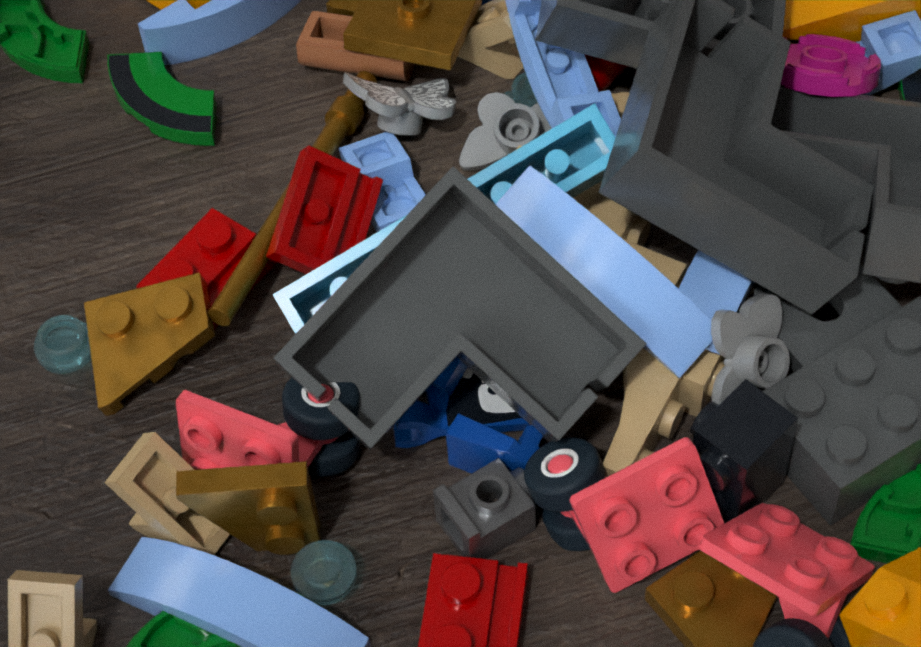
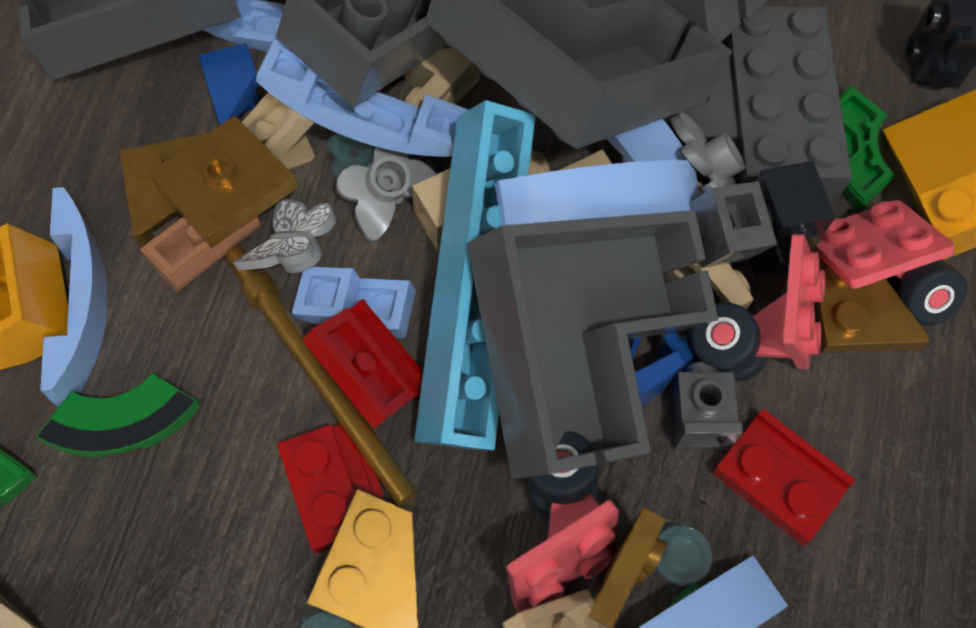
camera: 65 degrees left, 10 degrees up
none -> flat silver brick [690,177,777,268]

